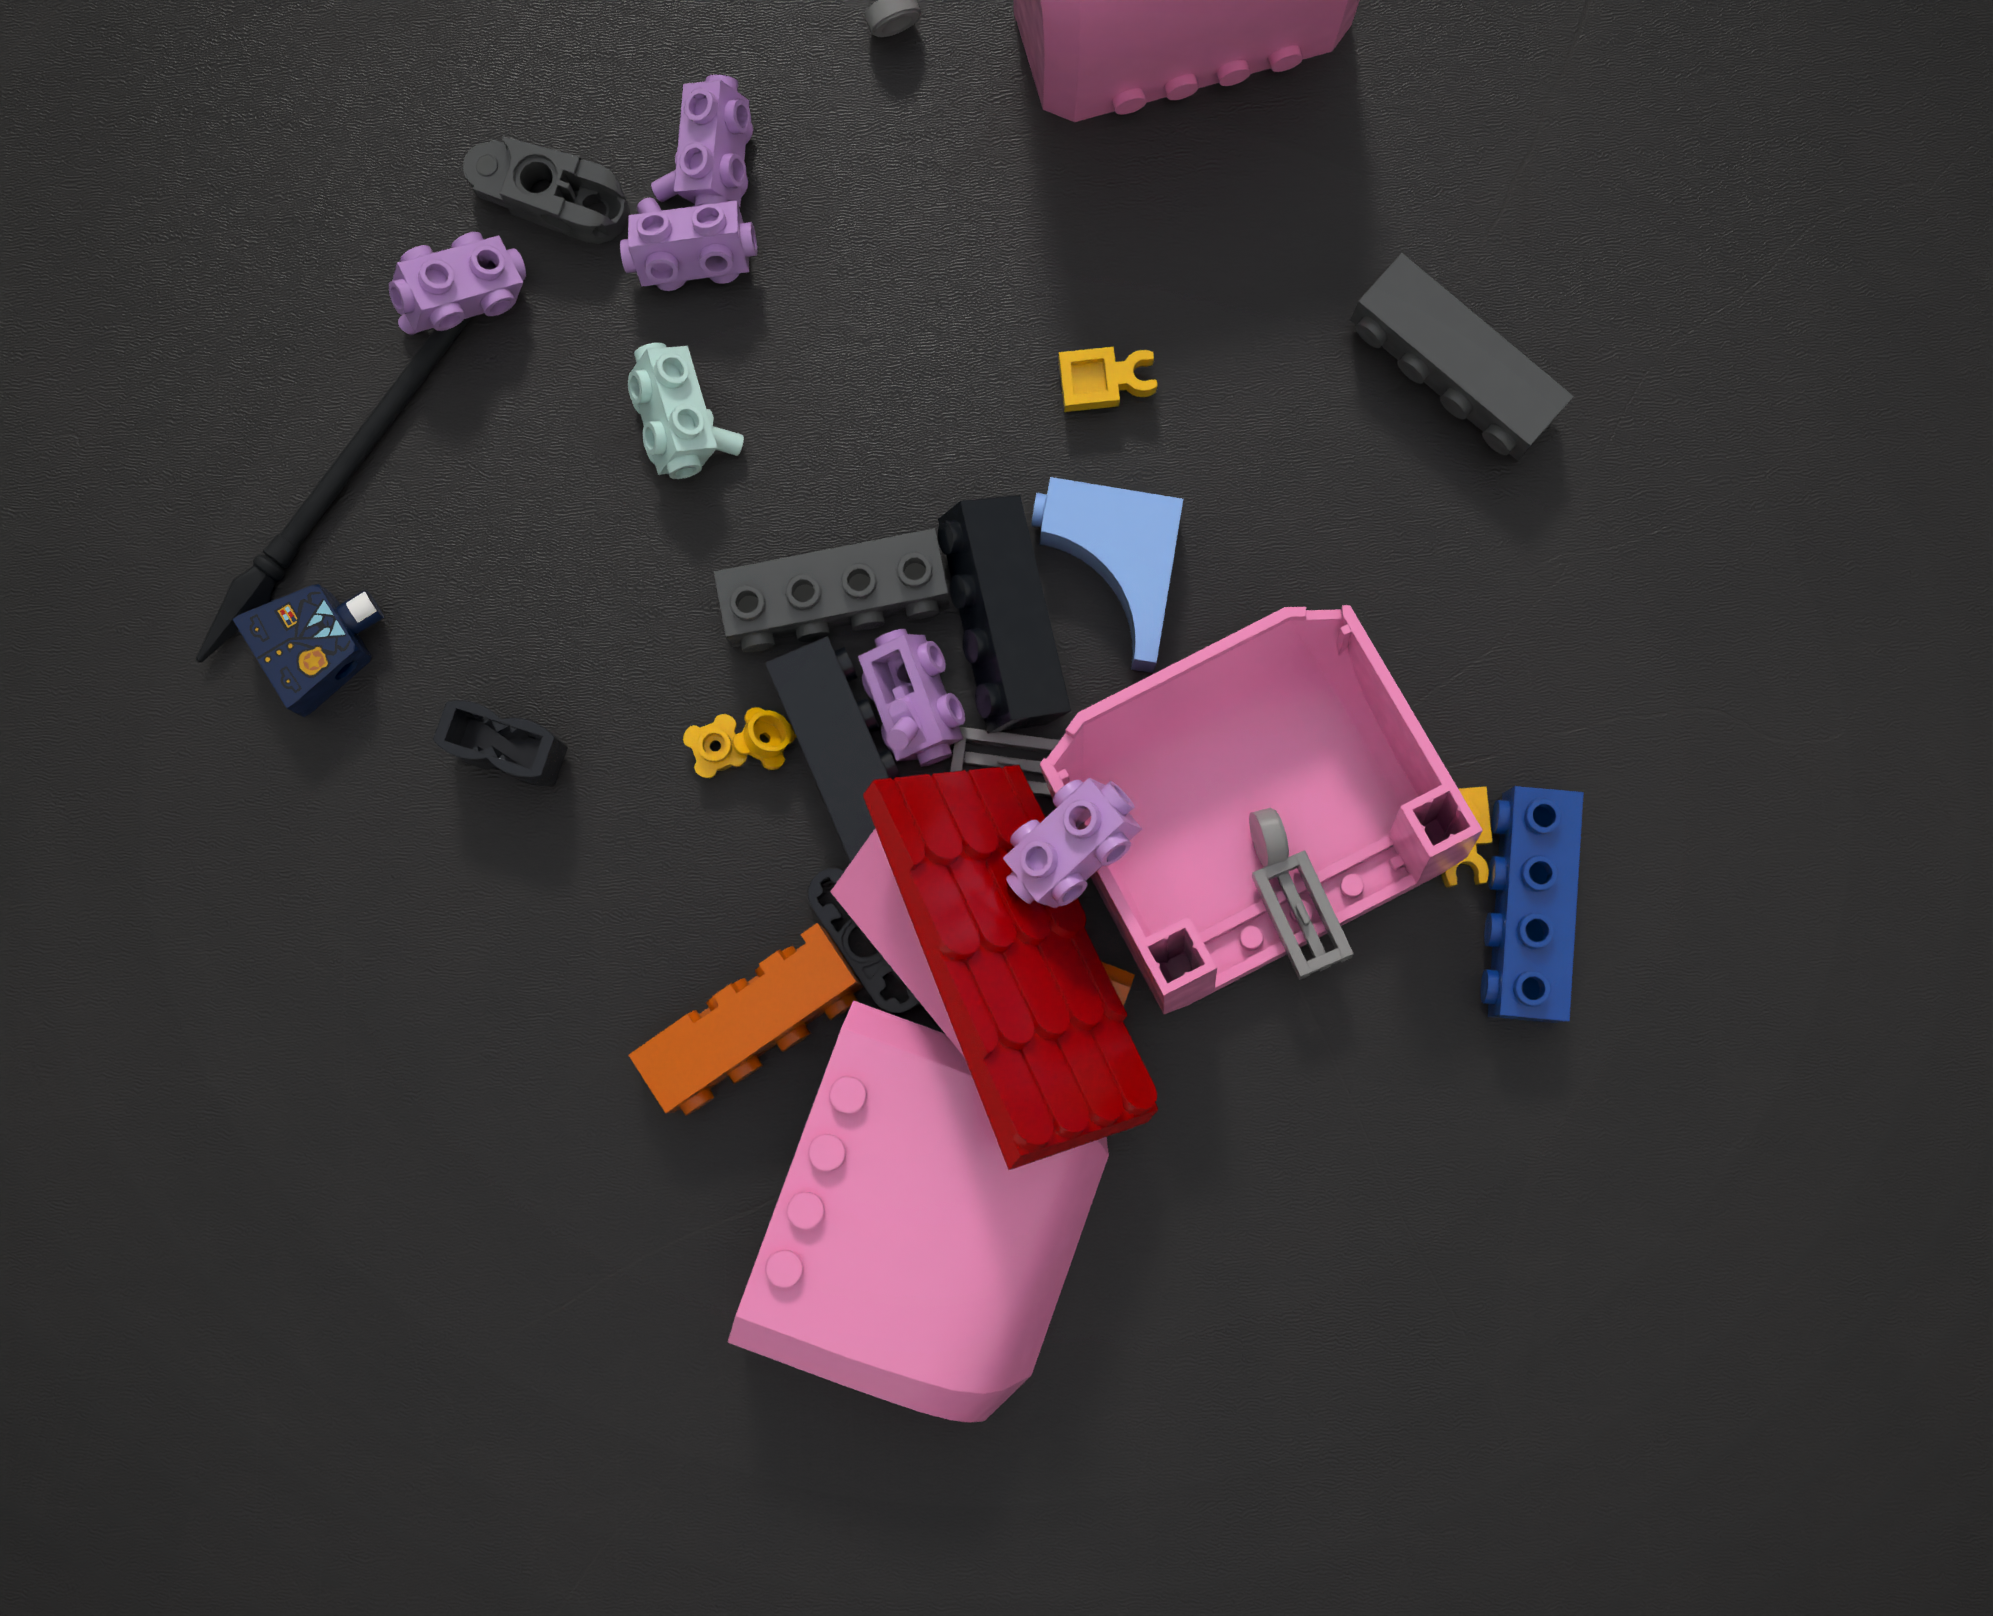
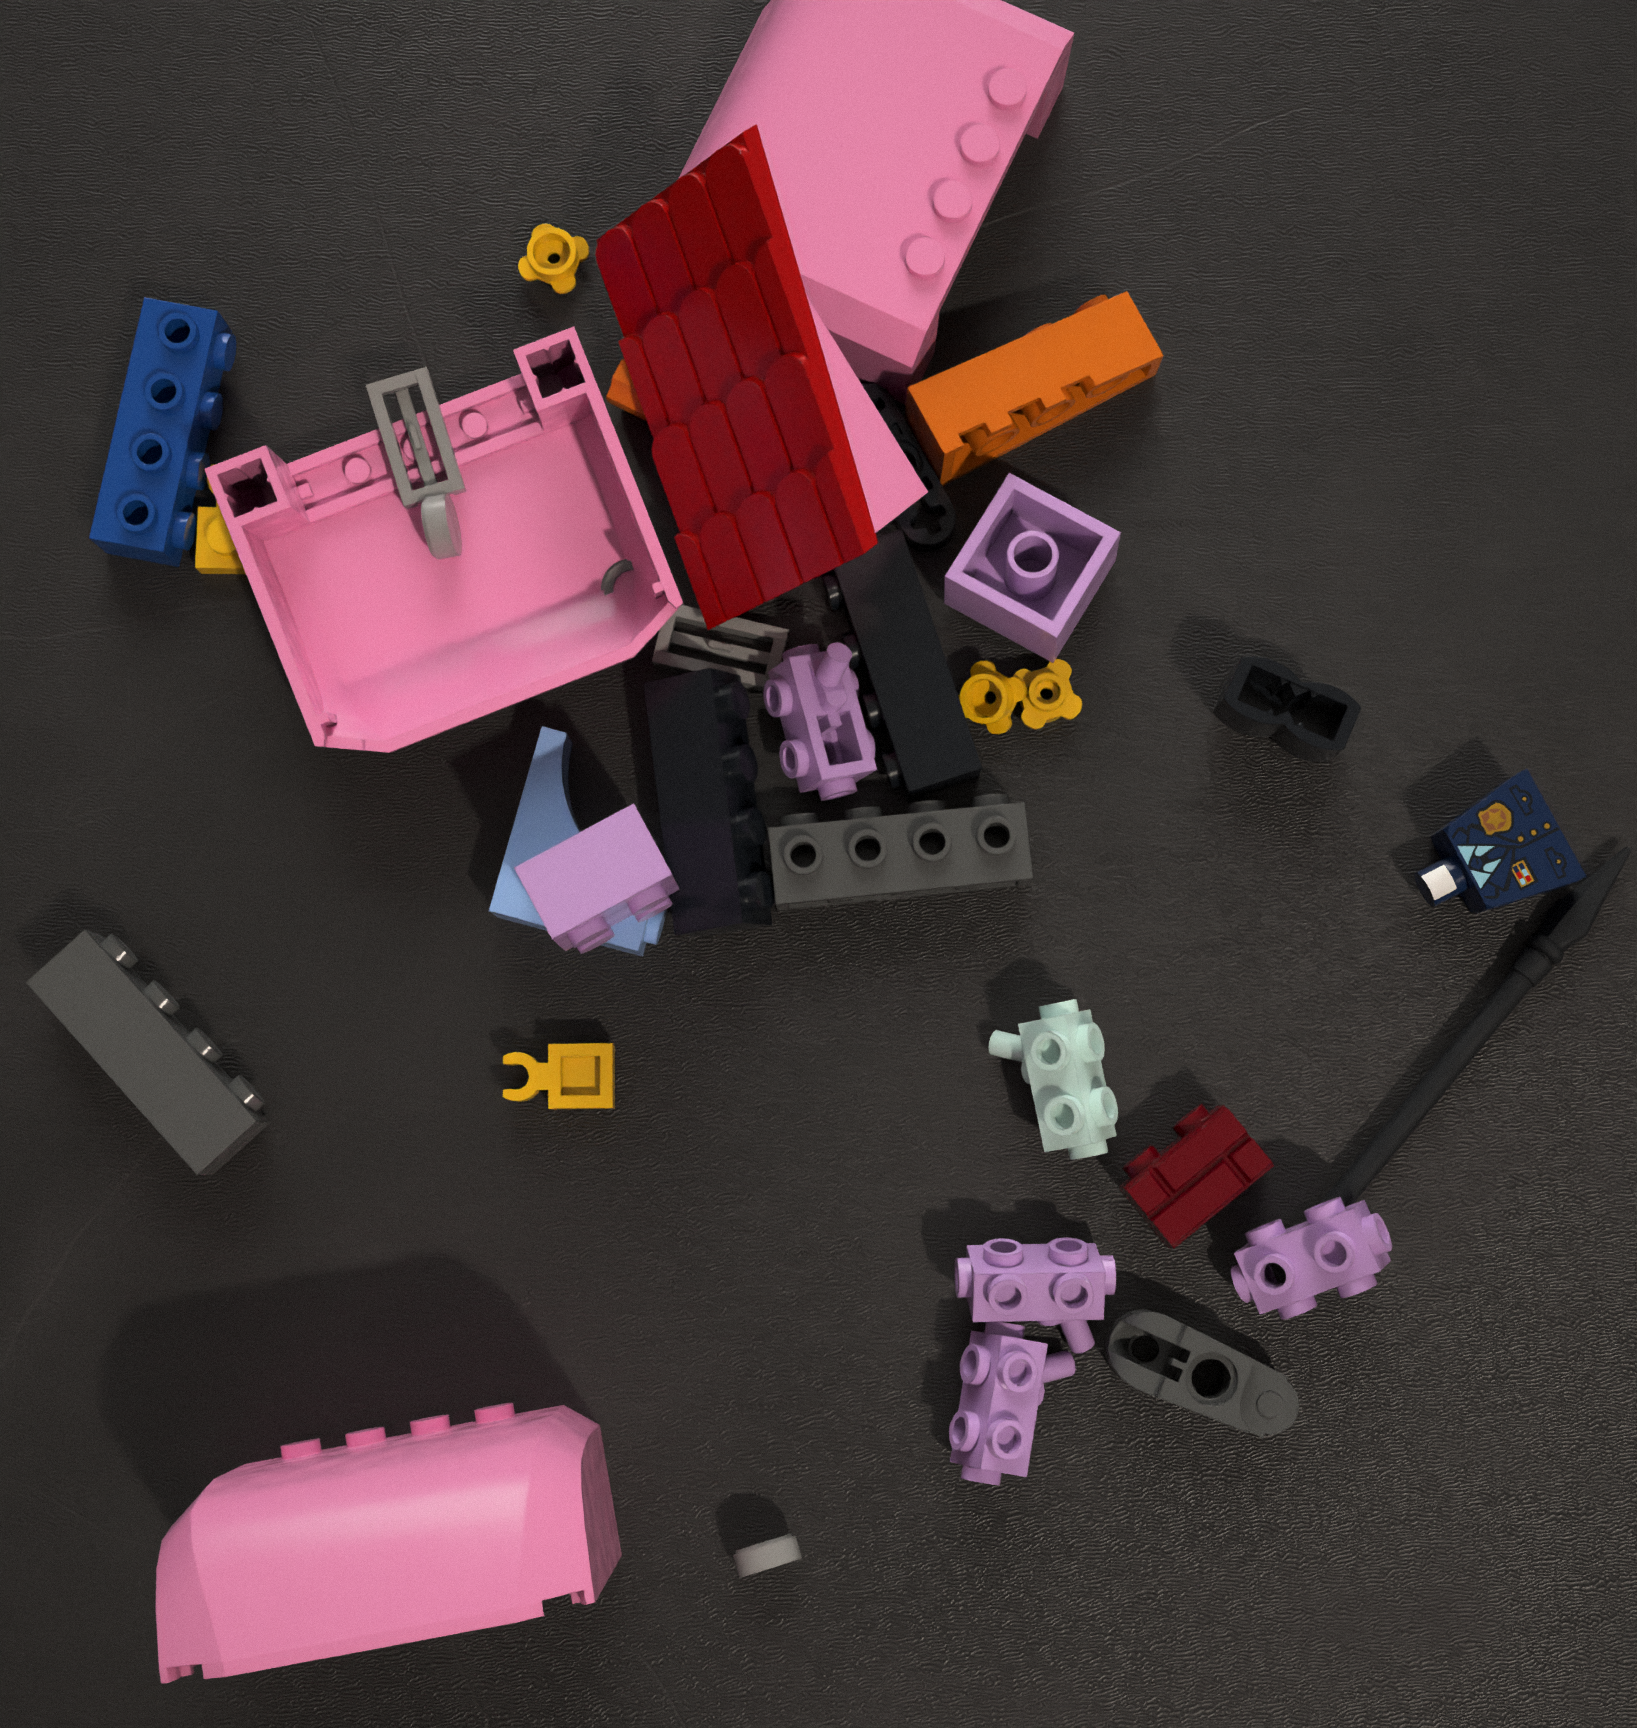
camera: 175 degrees left, 0 degrees up
lavender brick [1003,778,1142,908] -> none
none -> lavender brick [514,803,680,954]
none -> yellow plate [518,224,590,294]
none -> lavender brick [944,473,1121,663]
none -> dark red brick [1118,1104,1274,1249]

